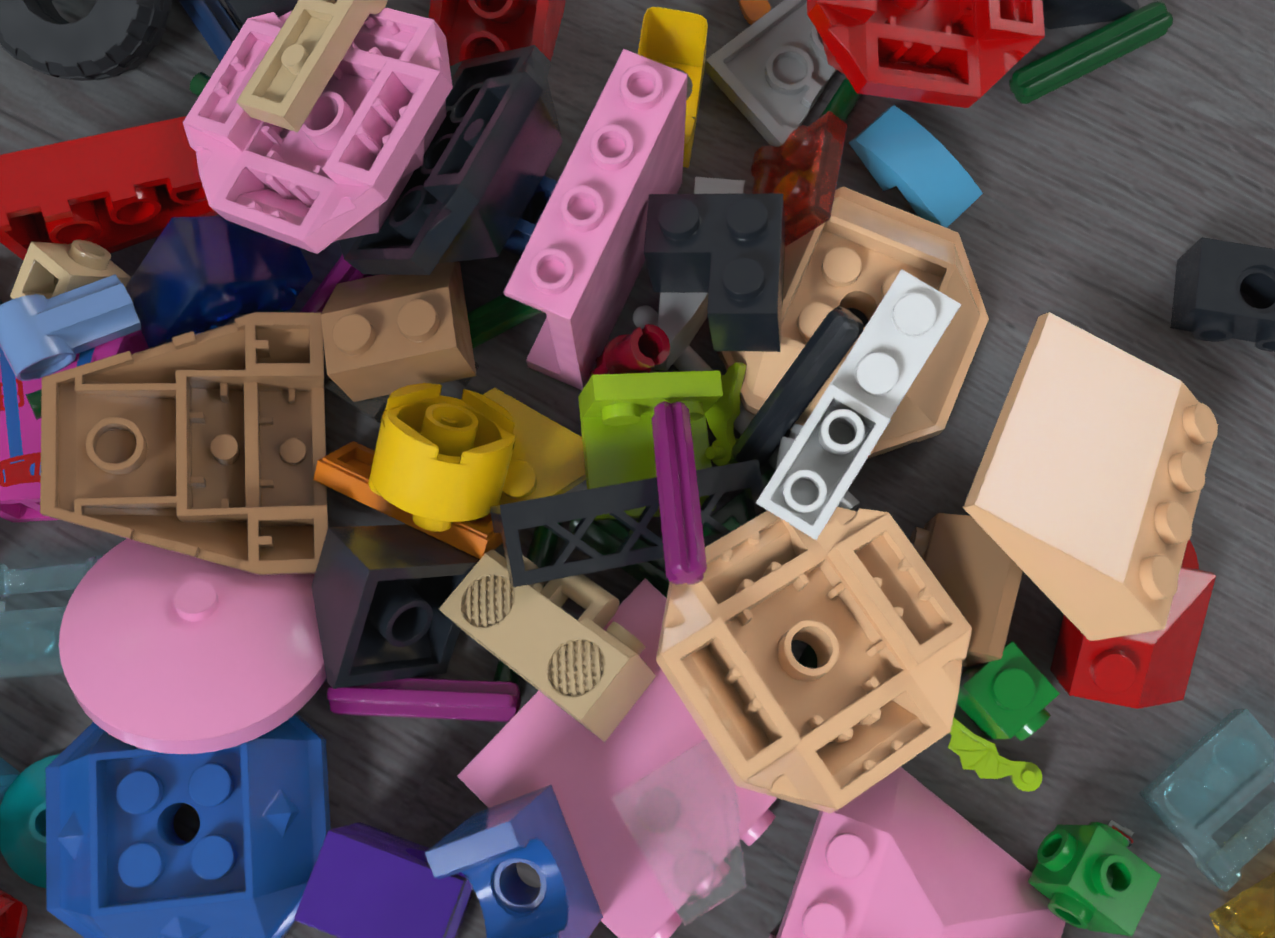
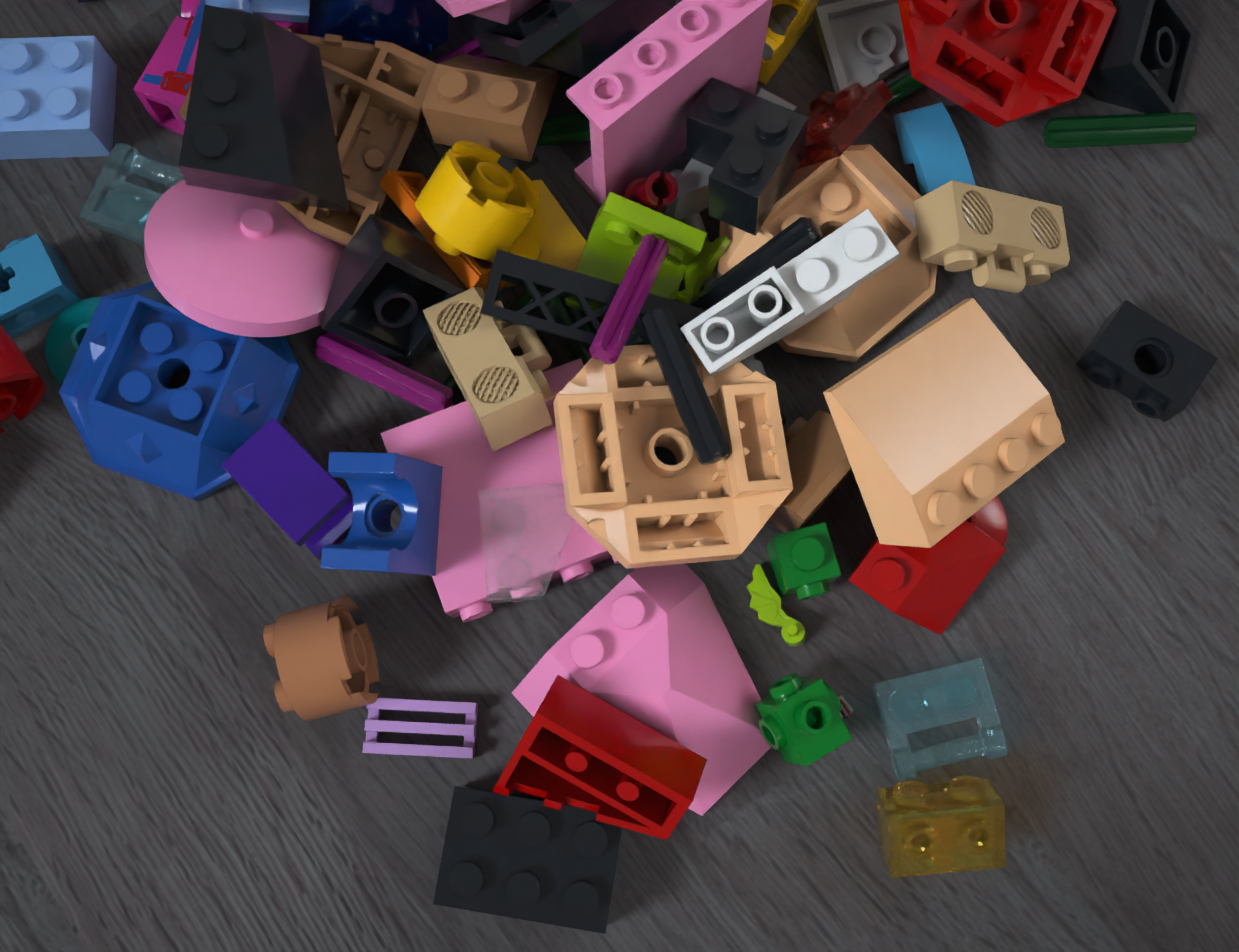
camera: 25 degrees right, 0 degrees up
none -> black wedge [179,5,349,213]
none -> black axle [641,307,730,465]
none -> tan piece [913,180,1070,293]

